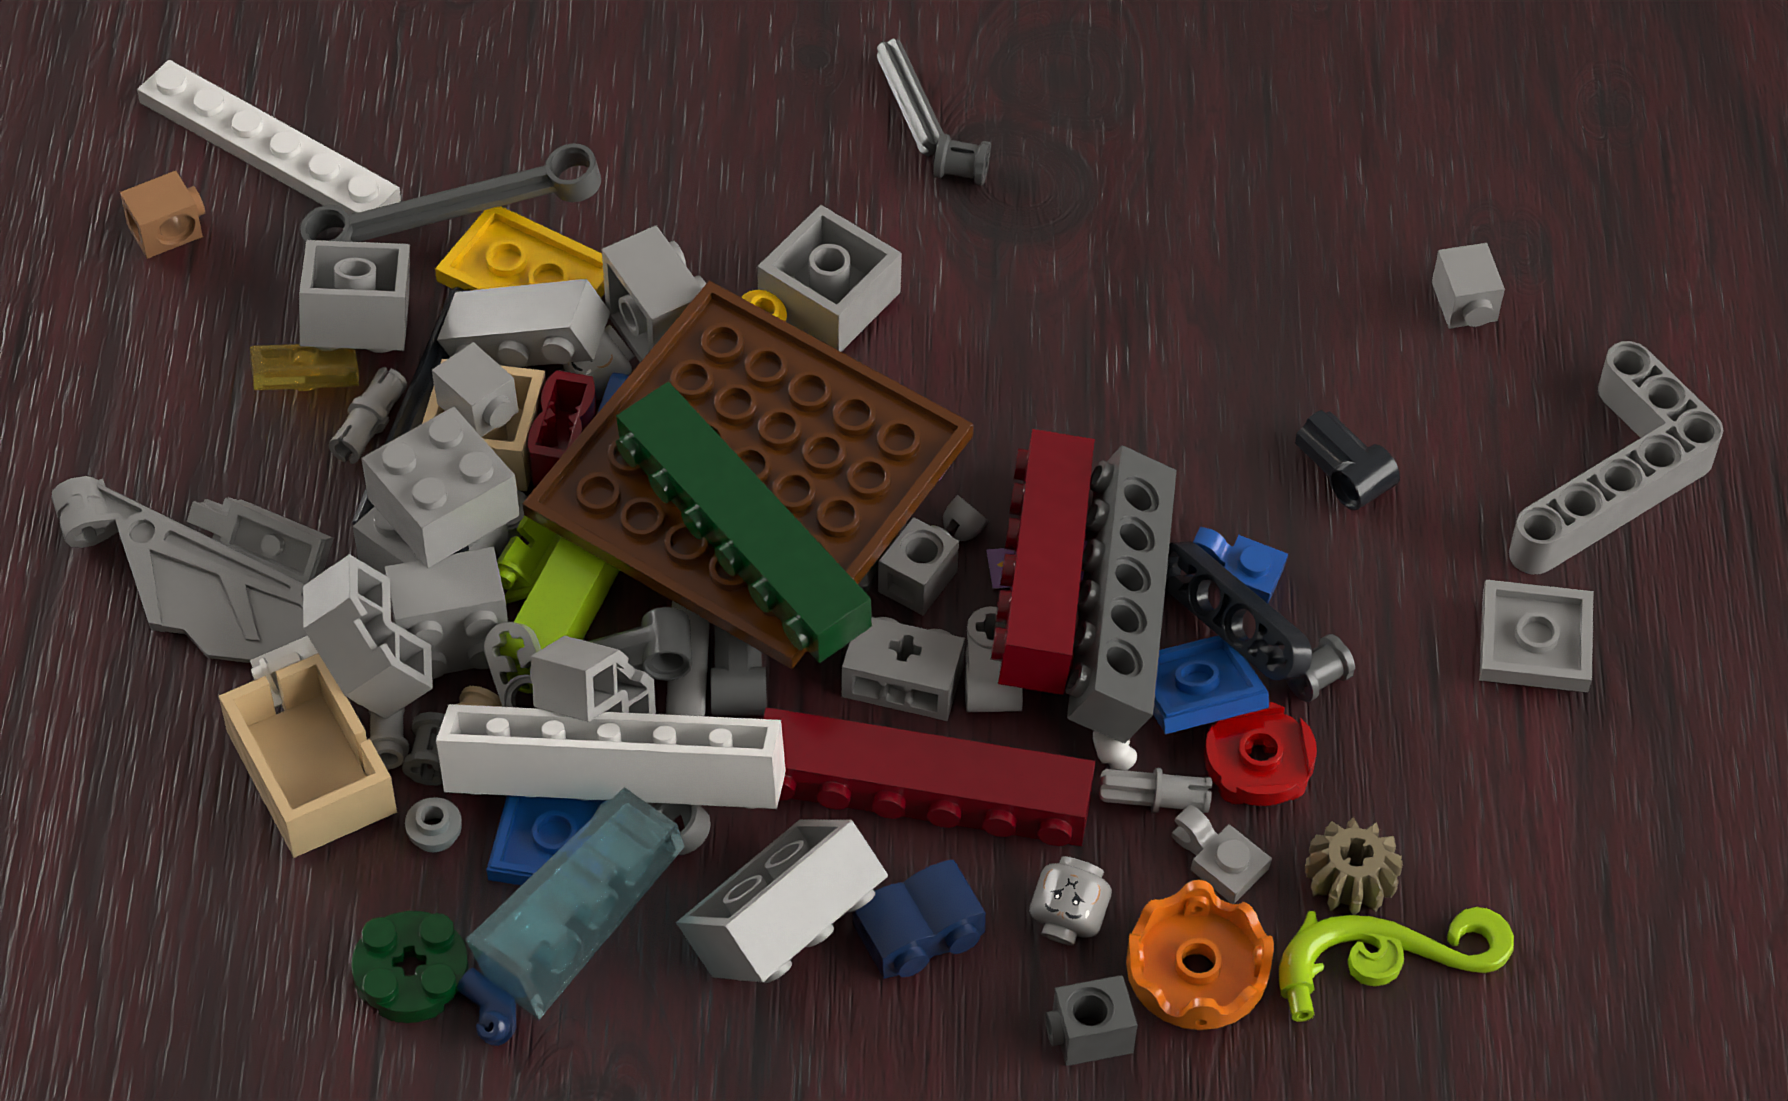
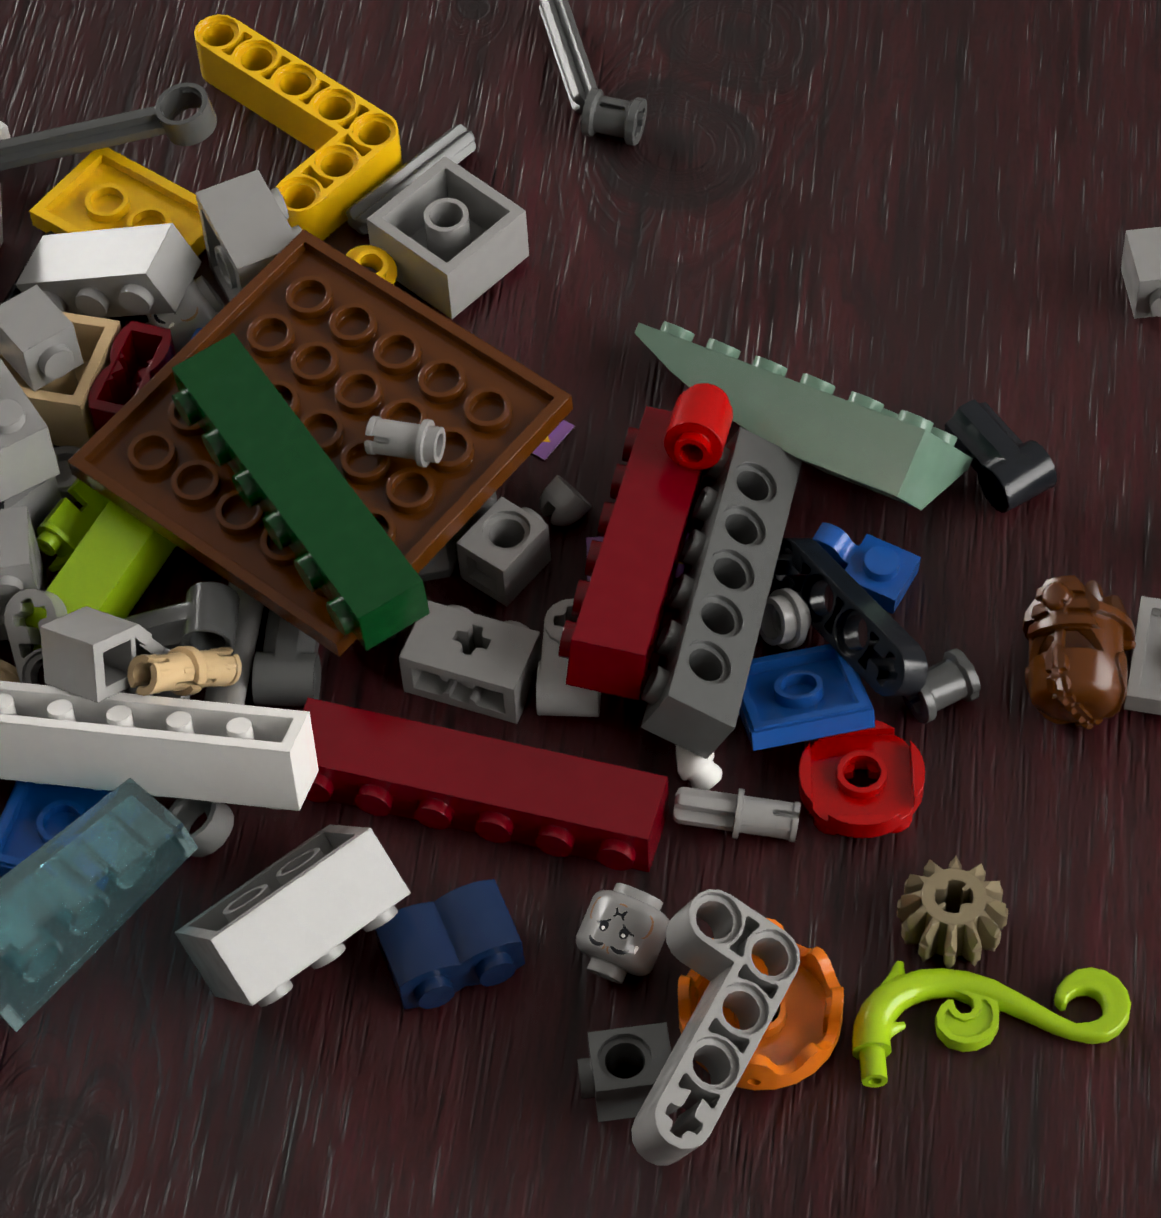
camera: 10 degrees right, 0 degrees up
light grey plate [1171,805,1272,904] -> none
none -> tan pin [127,646,242,696]
none -> yellow beam [194,14,403,241]
none -> dark grey axle [346,124,476,235]
none -> light grey pin [364,416,446,467]
none -> light grey beam [631,889,800,1166]
none -> sand green wedge [634,321,973,510]
none -> red brick [664,383,733,470]
none -> light grey plate [759,588,811,649]
none -> reddish brown helmet [1023,575,1136,730]

